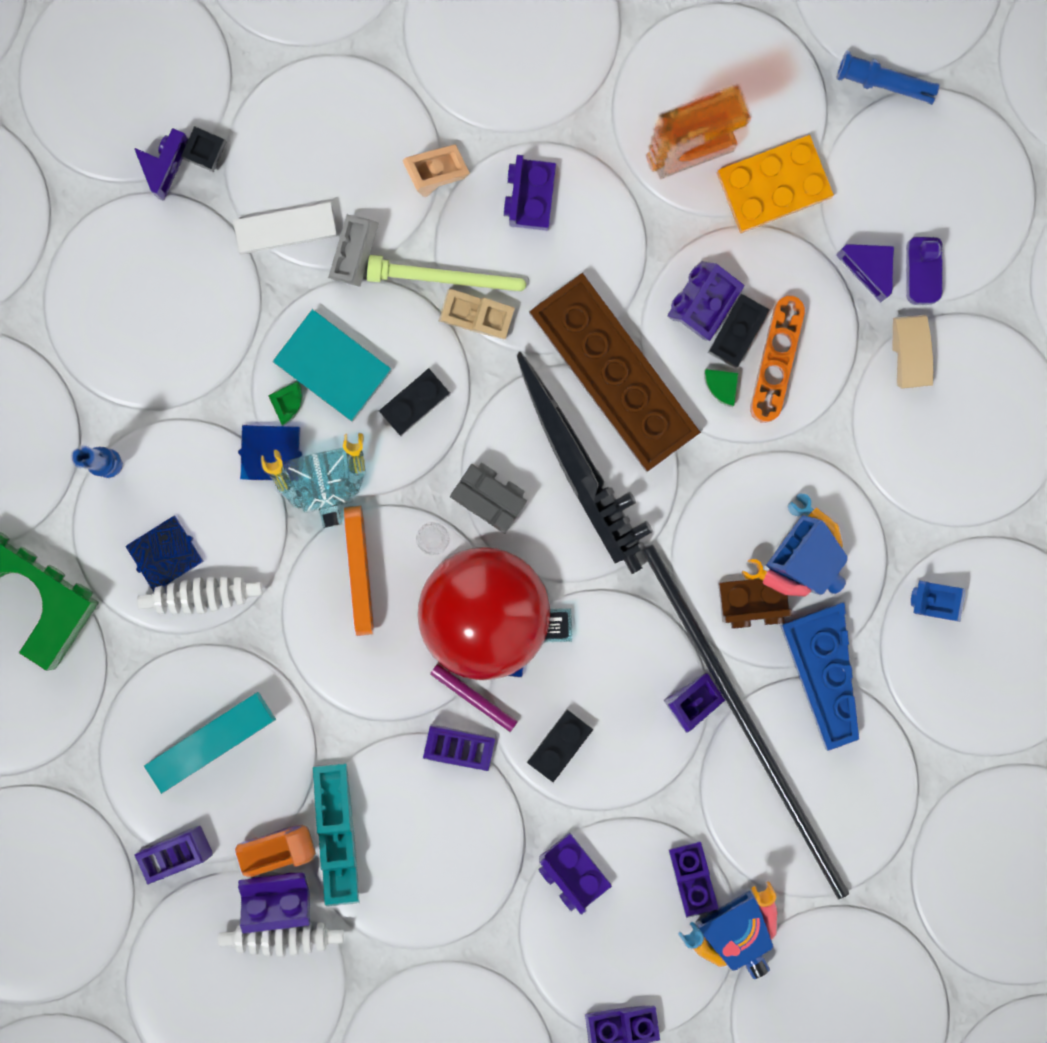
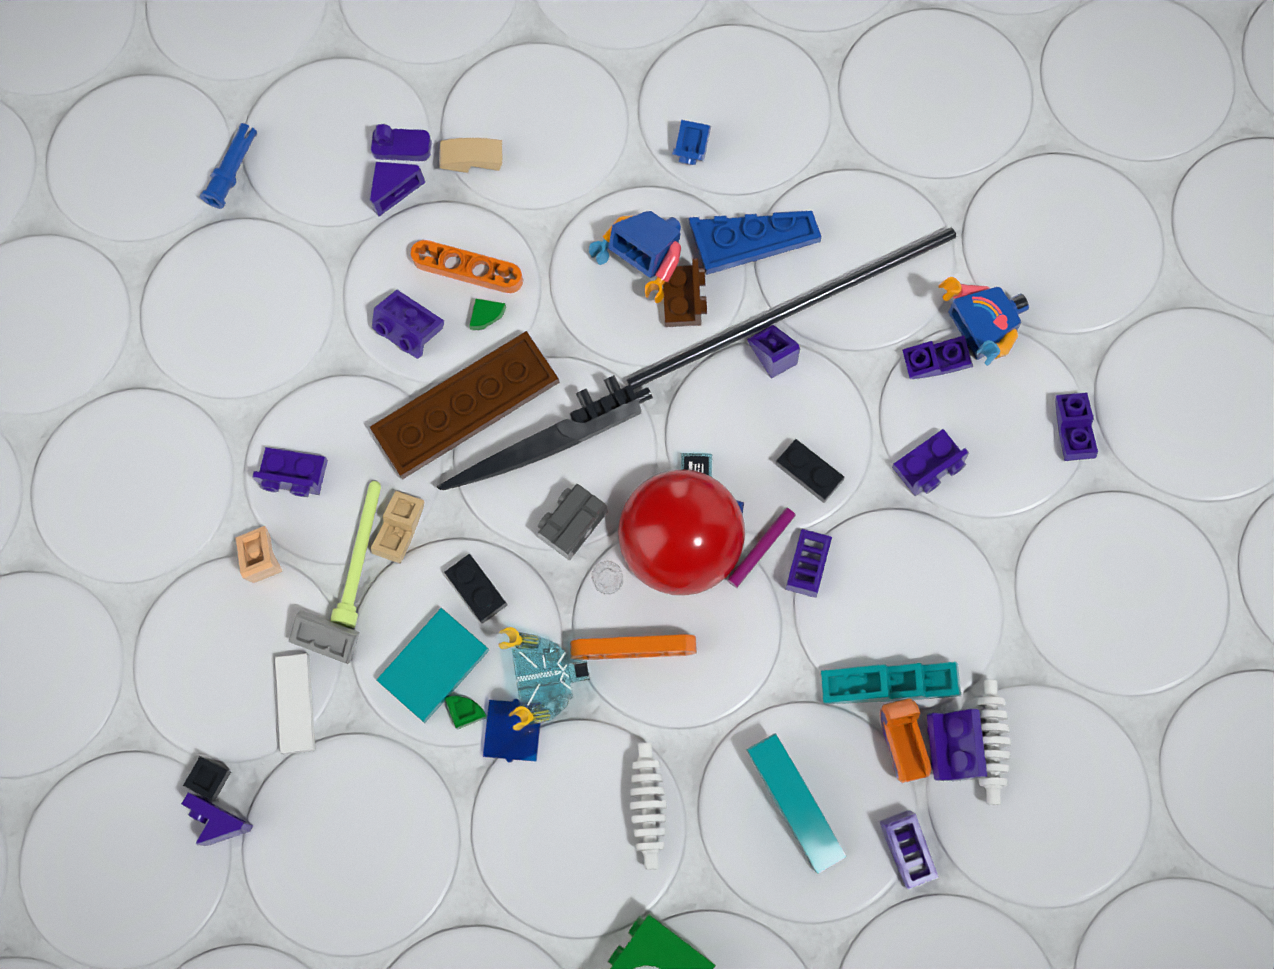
camera: 75 degrees left, 15 degrees down
blue pin [72,446,123,478] -> none
clear blue piece [125,515,204,592] -> none
clear orange arch [646,84,751,179] -> none
black plate [707,293,770,368] -> none
light orange plate [716,135,834,234] -> none

